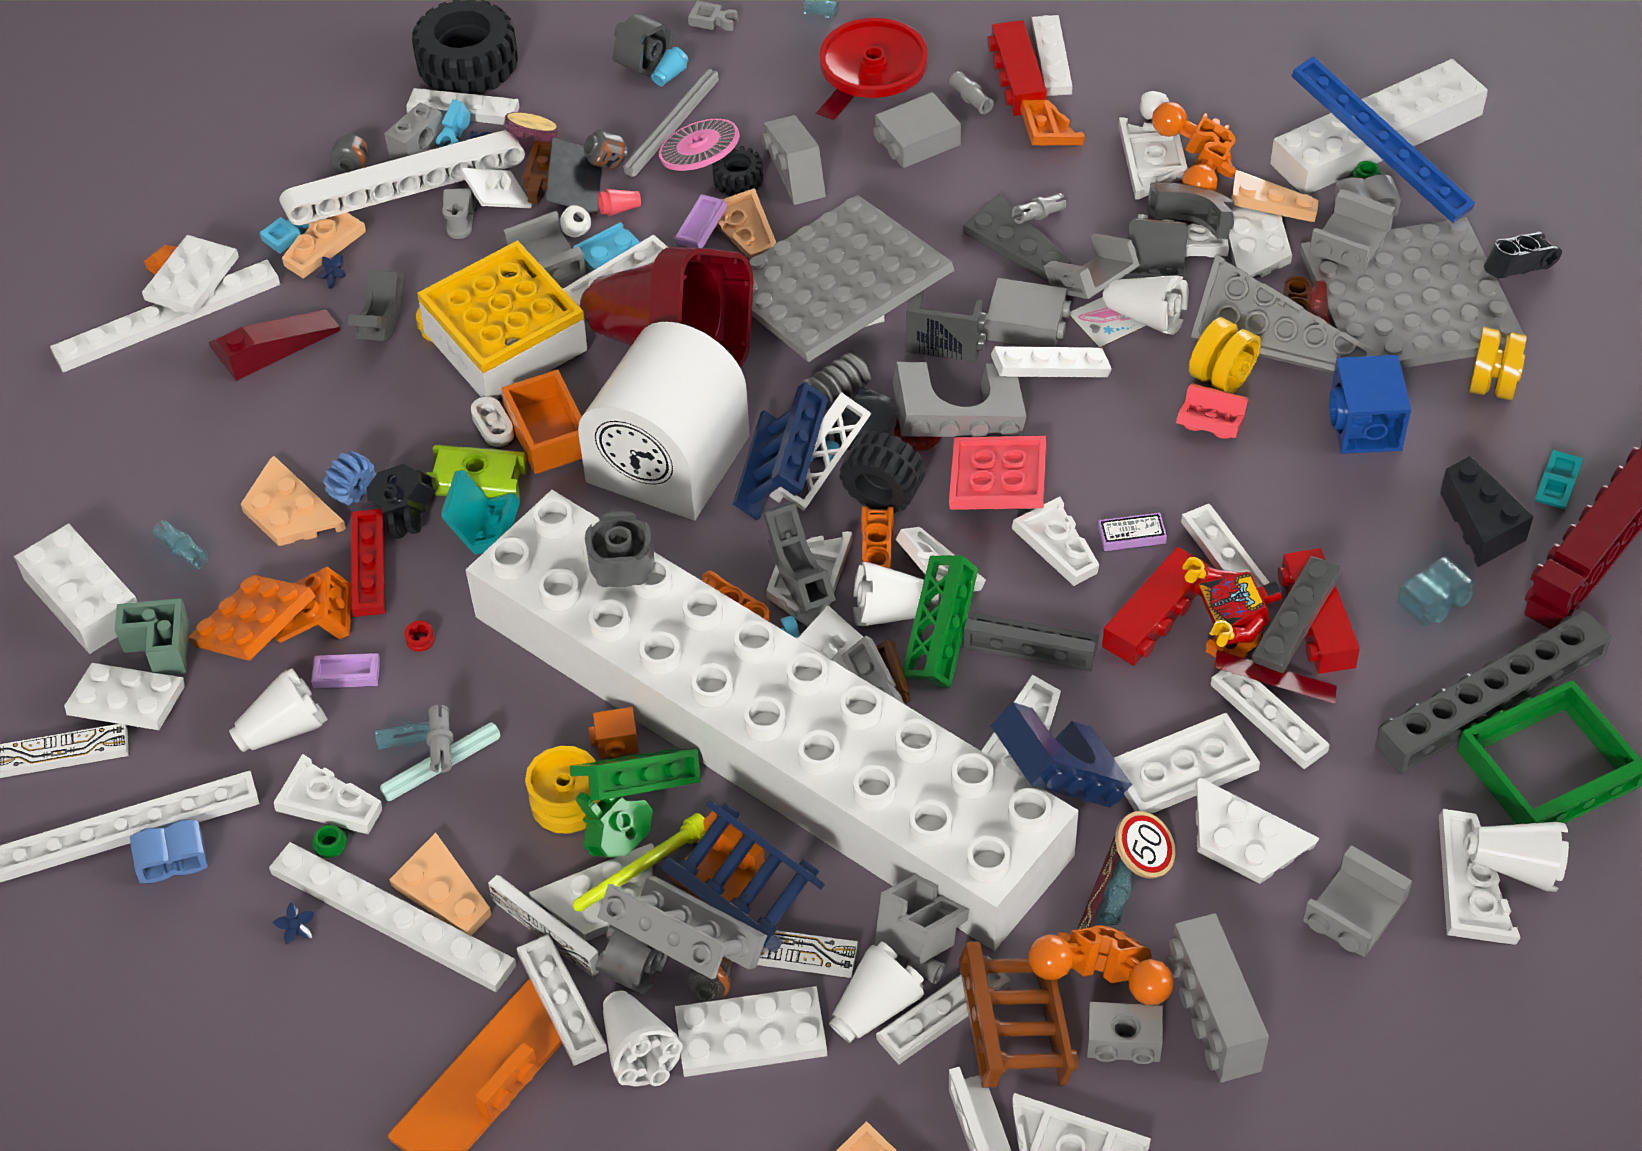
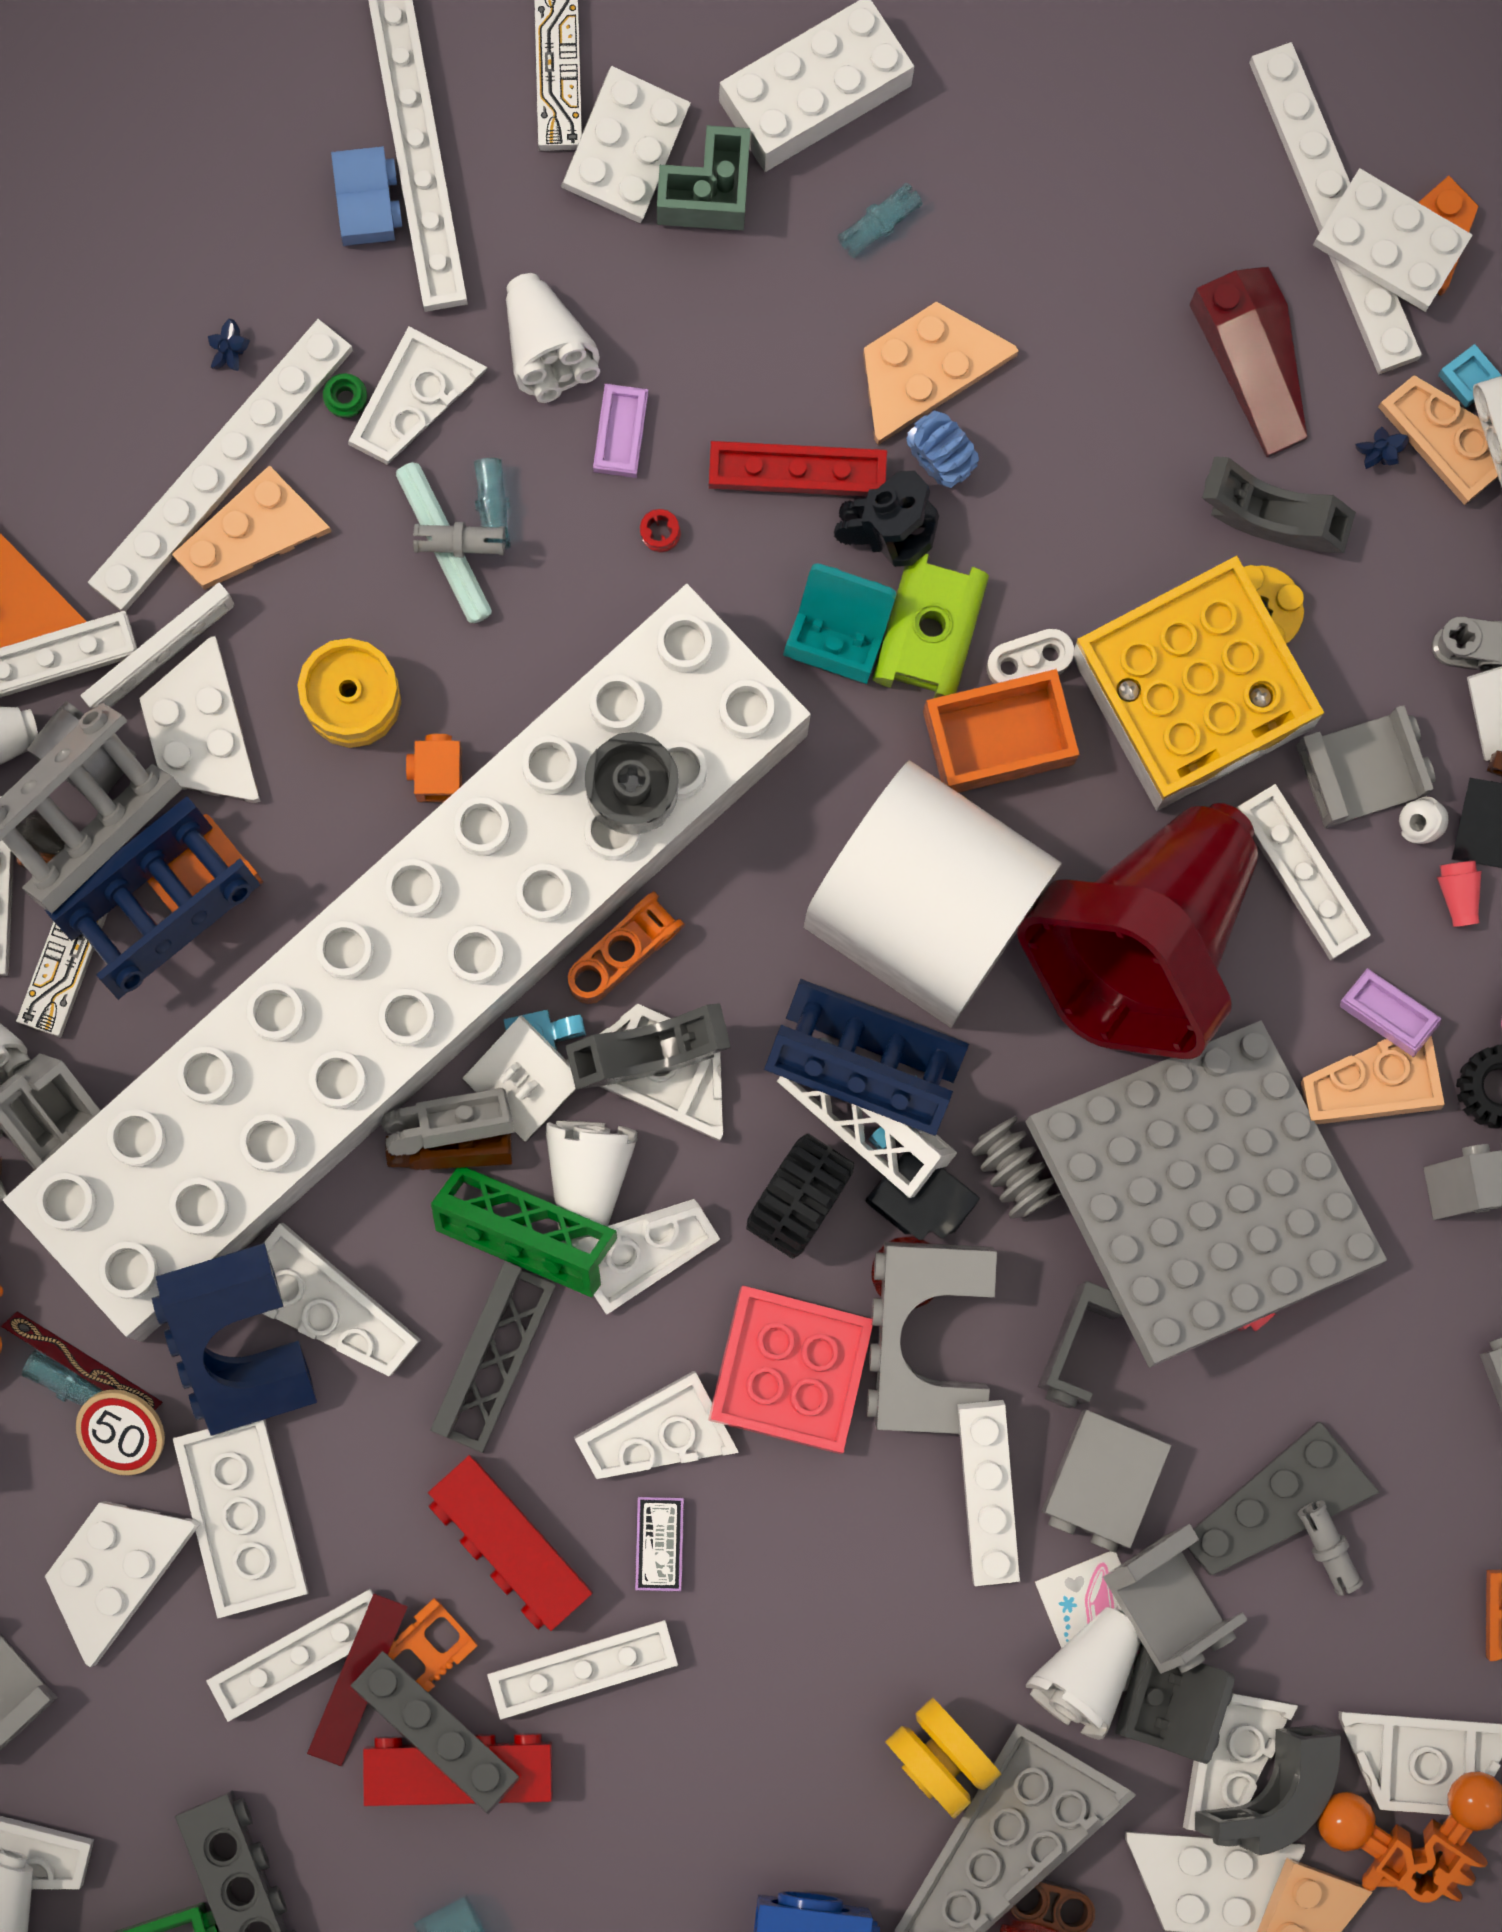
camera: 90 degrees right, 30 degrees up
orange plate [188,575,316,661] -> none
orange bracket [275,566,352,643] -> none
green fence [570,749,701,800] -> none
medium azure plate [573,222,640,272] -> none
neon yellow piece [573,813,705,912] -> none
green hinge [575,792,653,857] -> none
orange piece [862,506,893,569] -> none
coral bracket [1176,384,1248,439] -> none
torso [1182,557,1282,647] -> none

